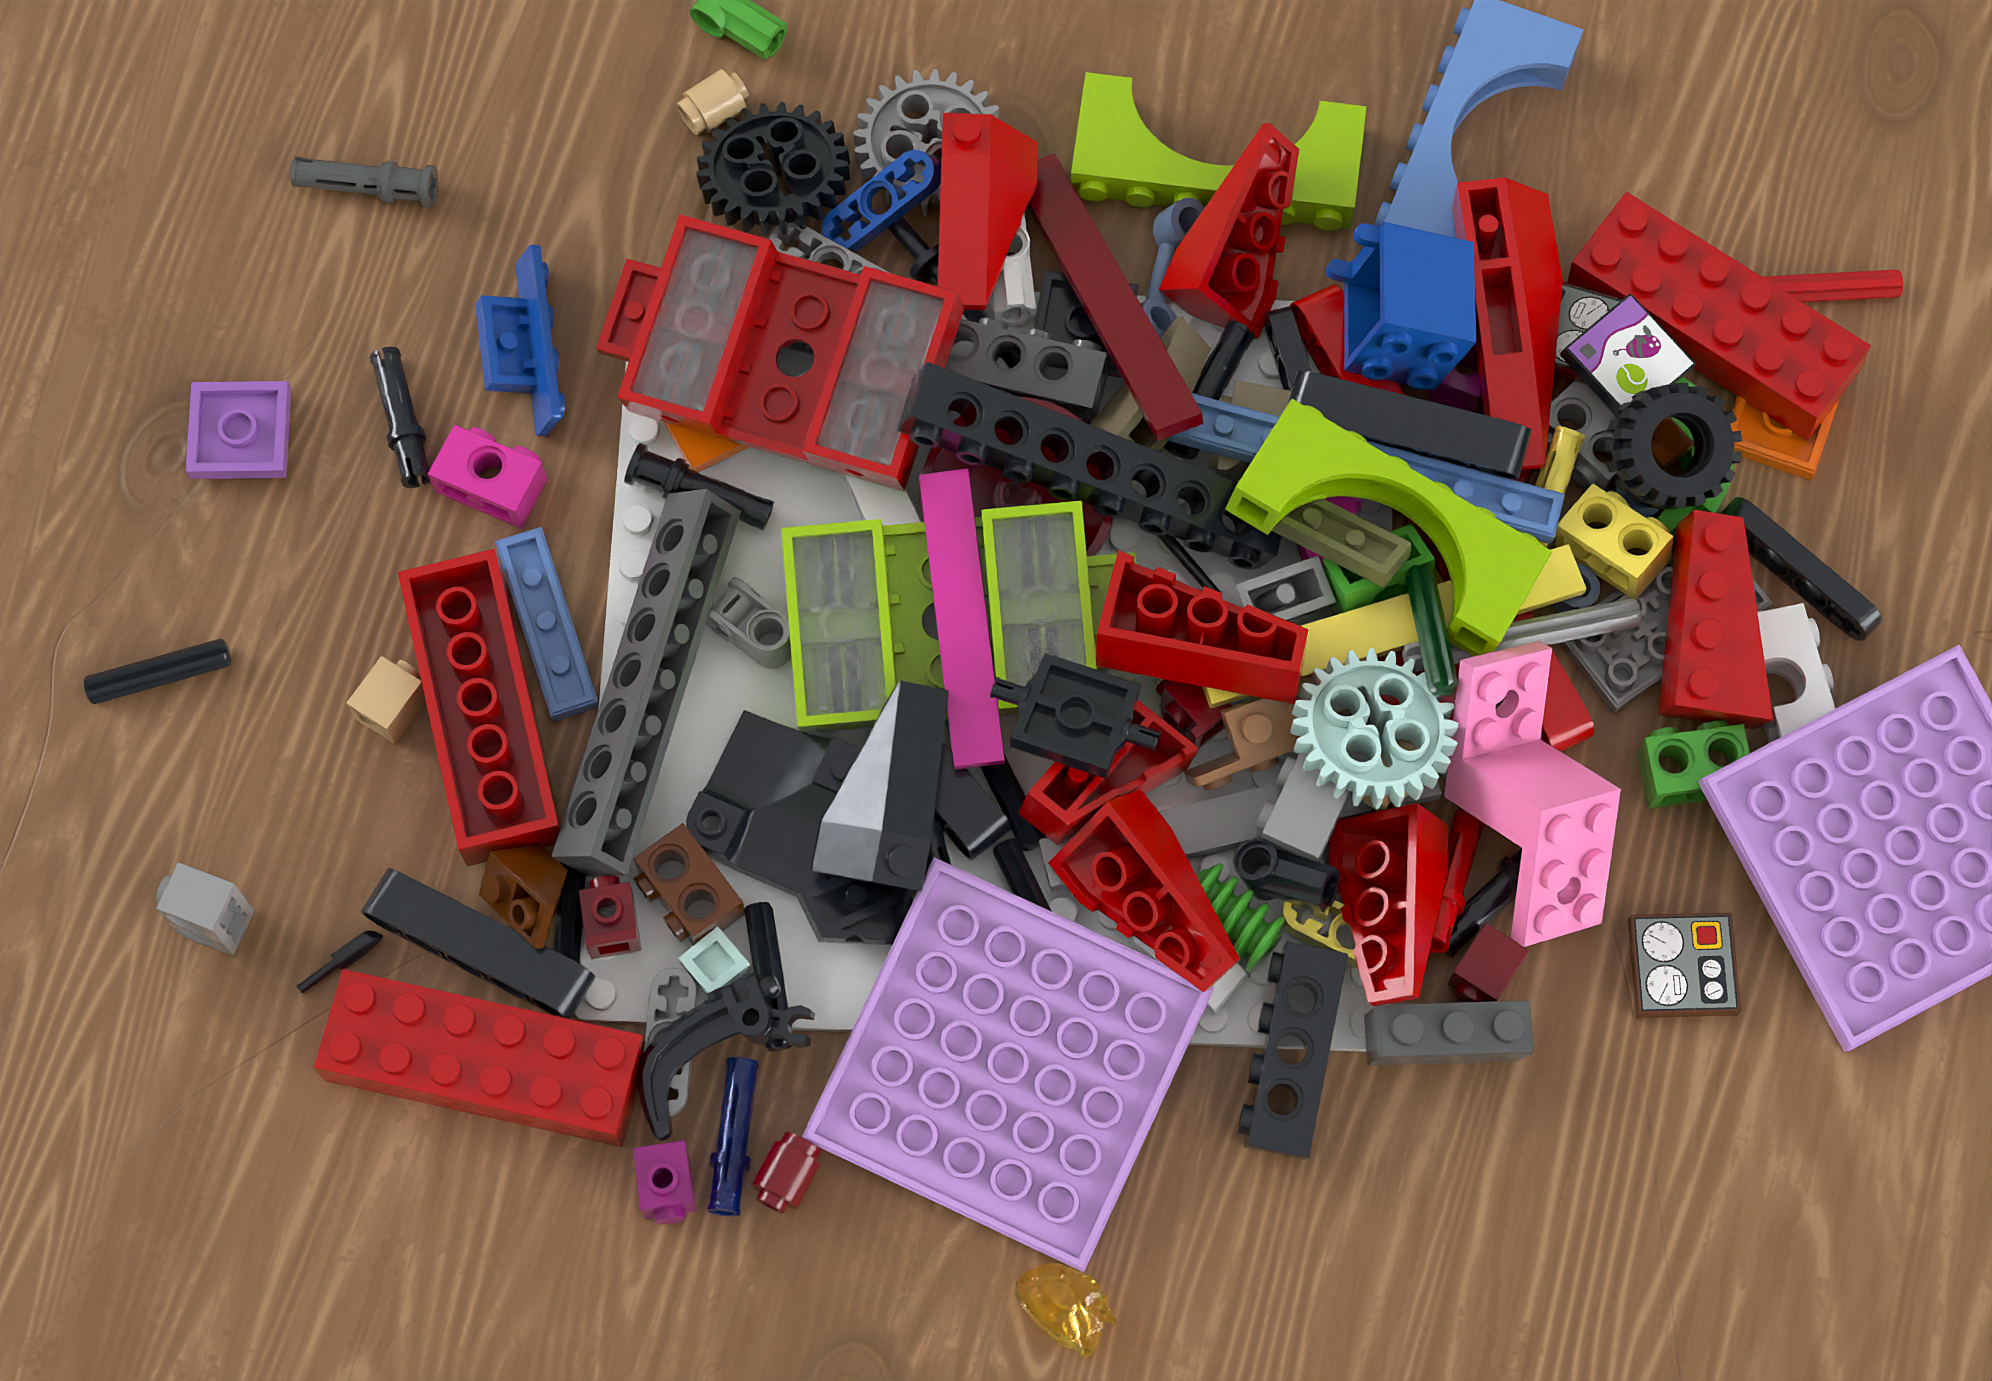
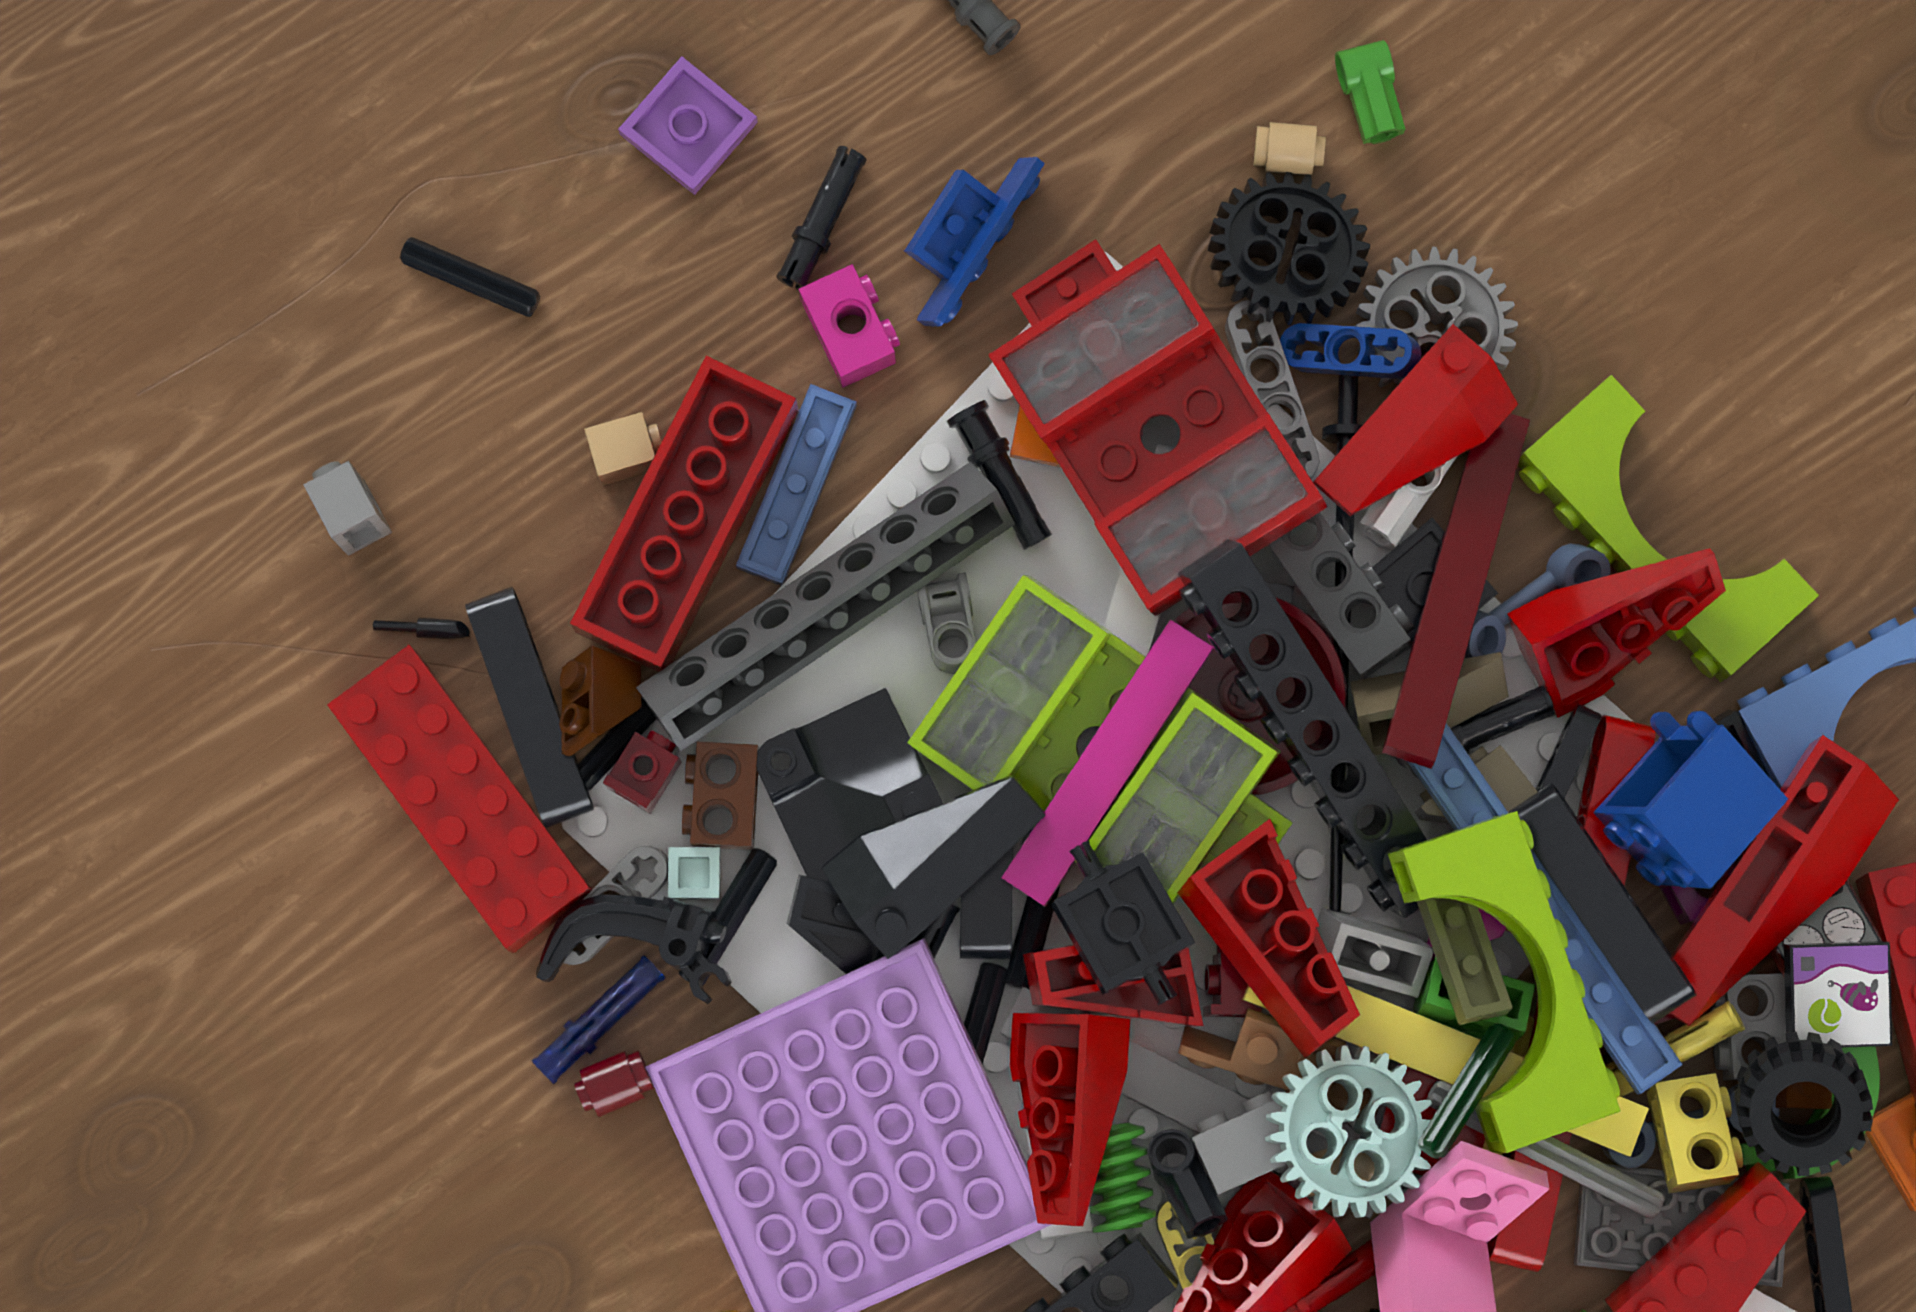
camera: 40 degrees right, 10 degrees up
magenta brick [633,1140,697,1224] -> none

